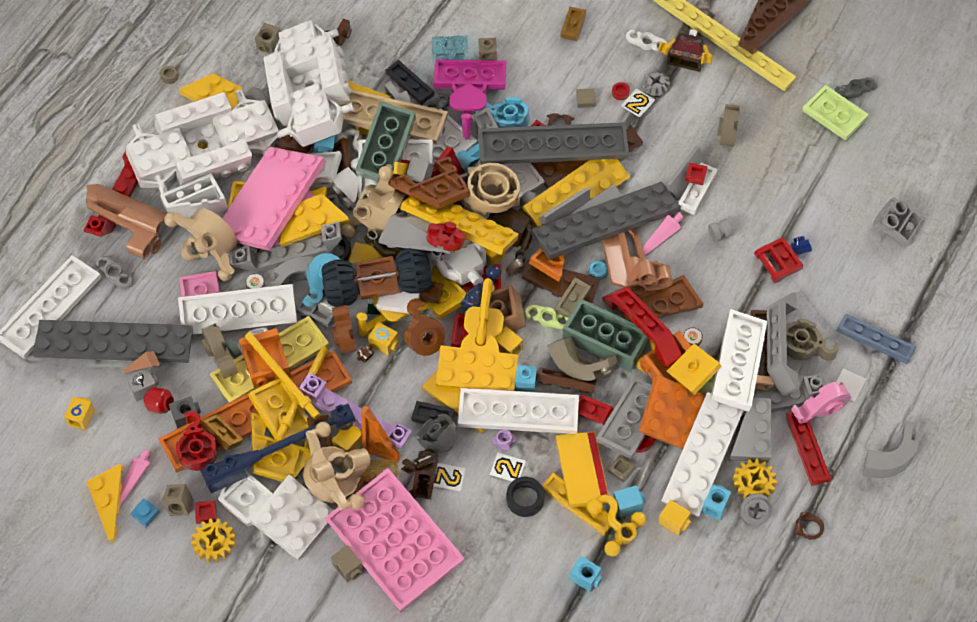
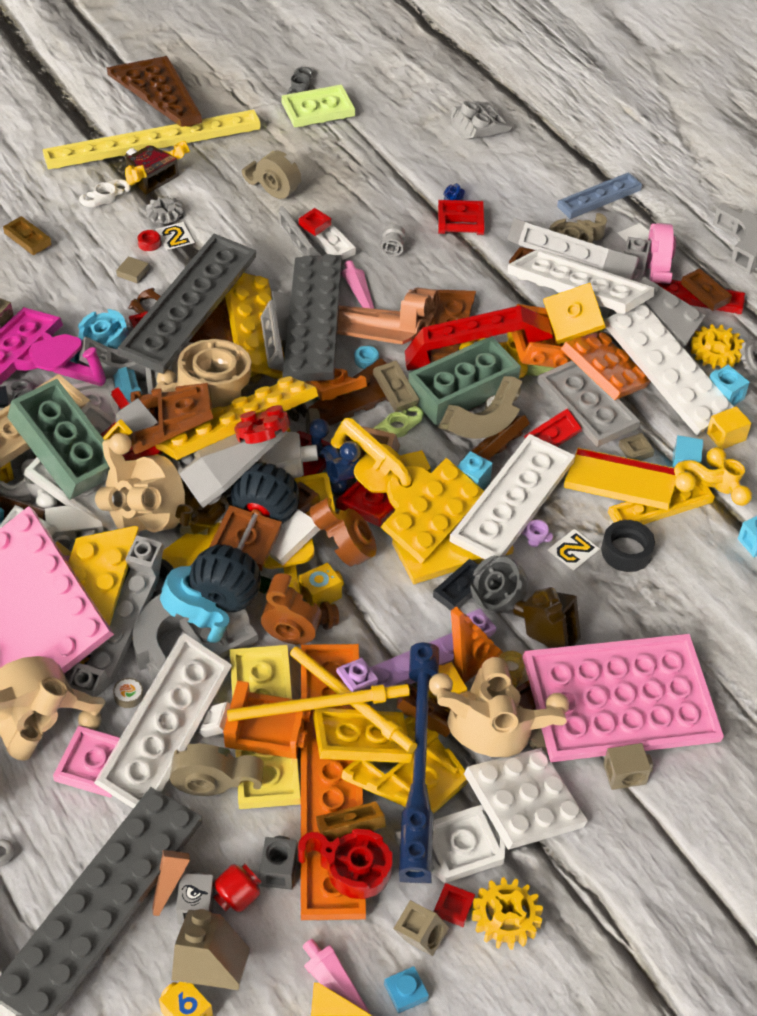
camera: 65 degrees left, 10 degrees down
none -> dark tan slope [171,909,250,990]
none -> reddish brown plate [681,268,732,311]

